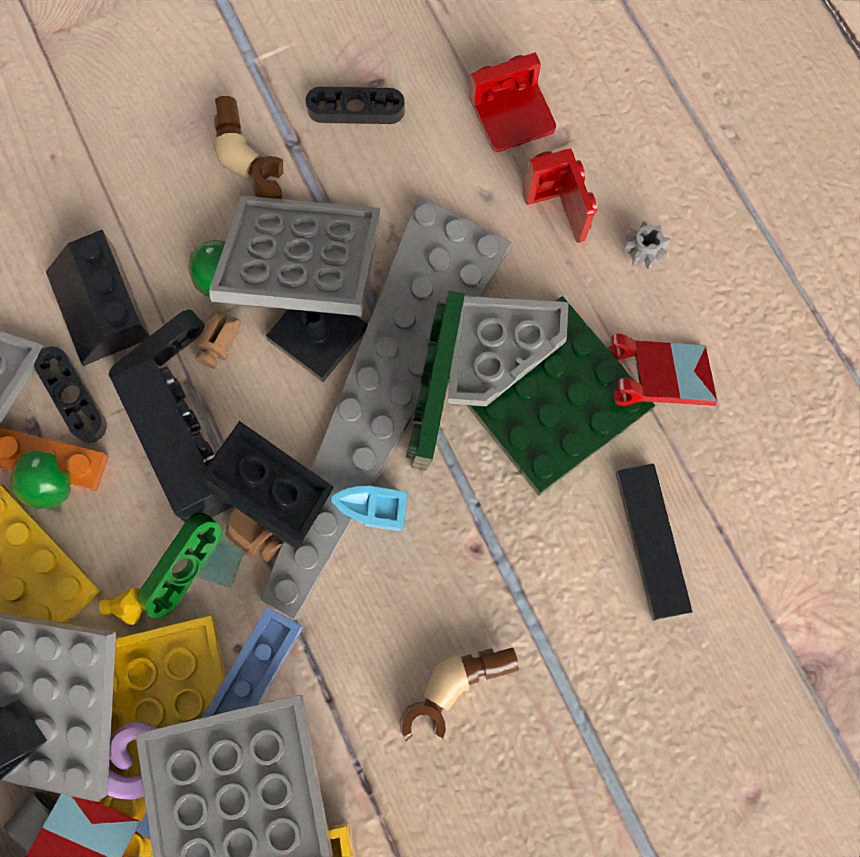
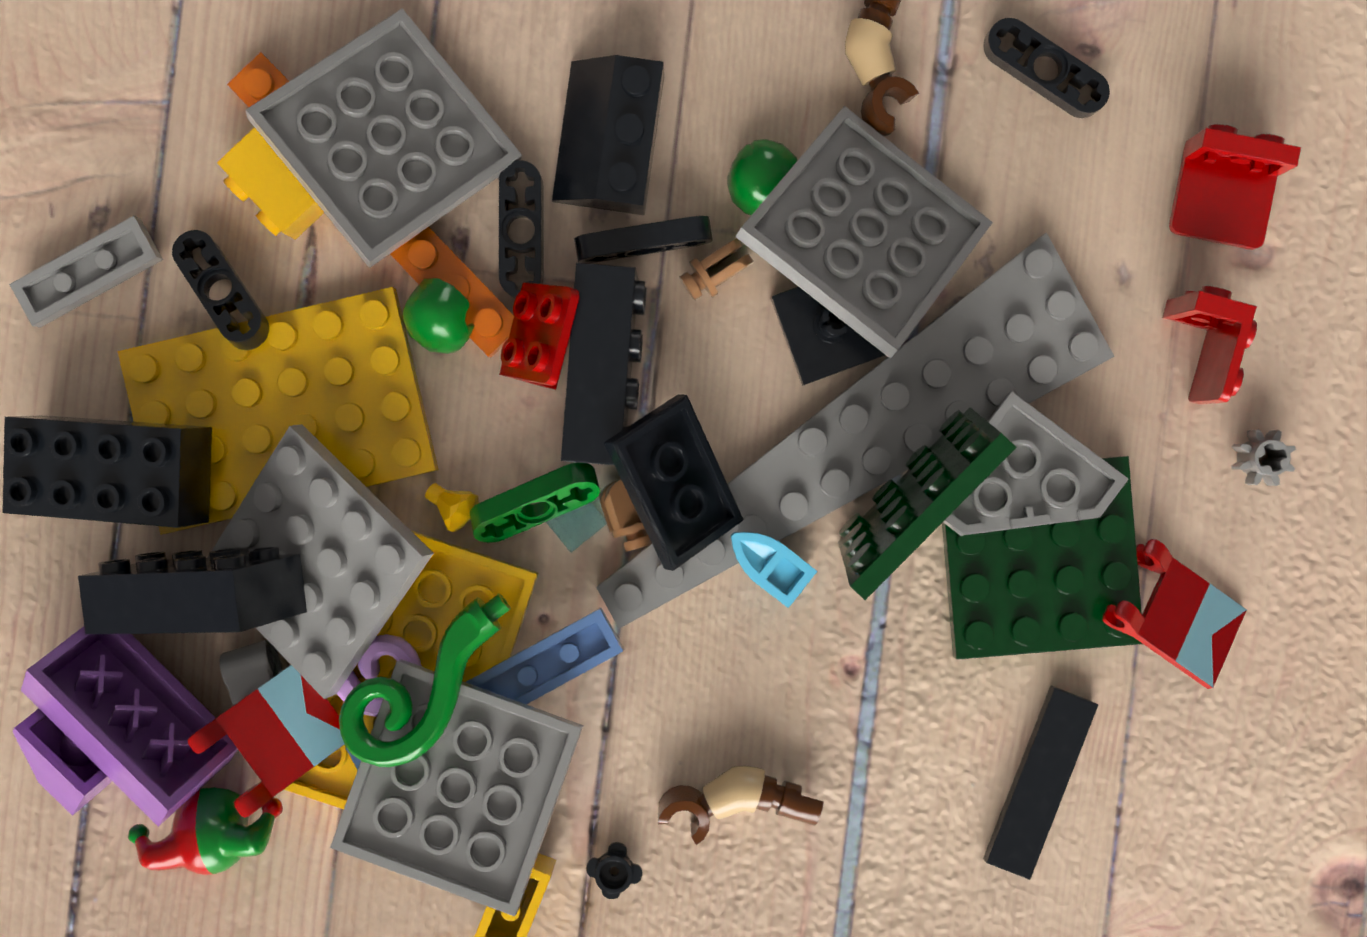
camera: 25 degrees right, 15 degrees up
none -> green plant [339,593,511,767]
none -> red bracket [499,282,579,390]
none -> black plate [586,842,642,899]

